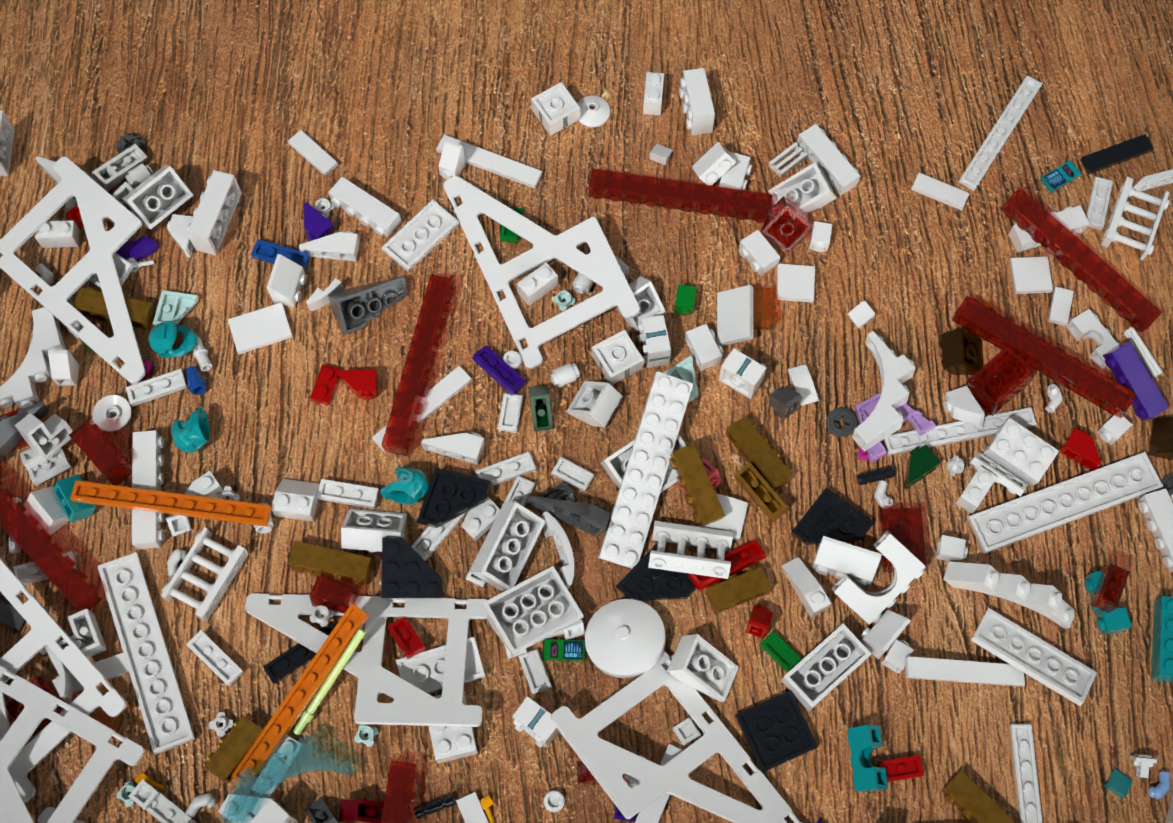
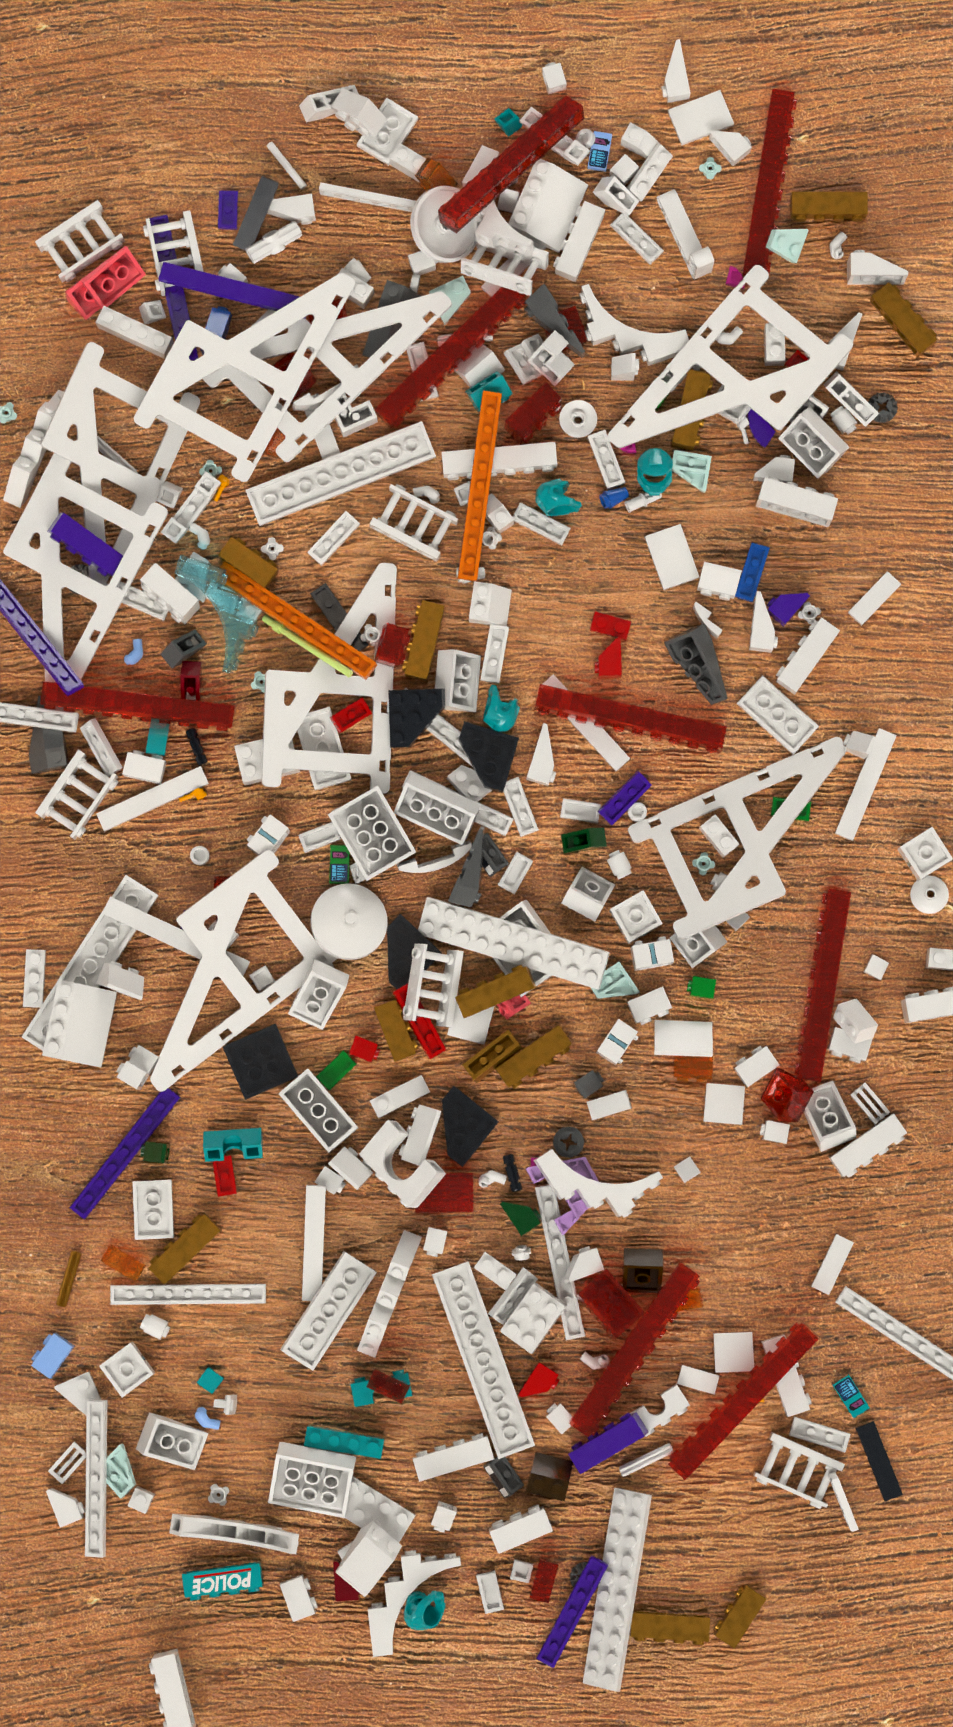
camera: 90 degrees right, 15 degrees up
none -> white tile [513,502,571,546]
none -> pearl gold brick [869,282,937,358]

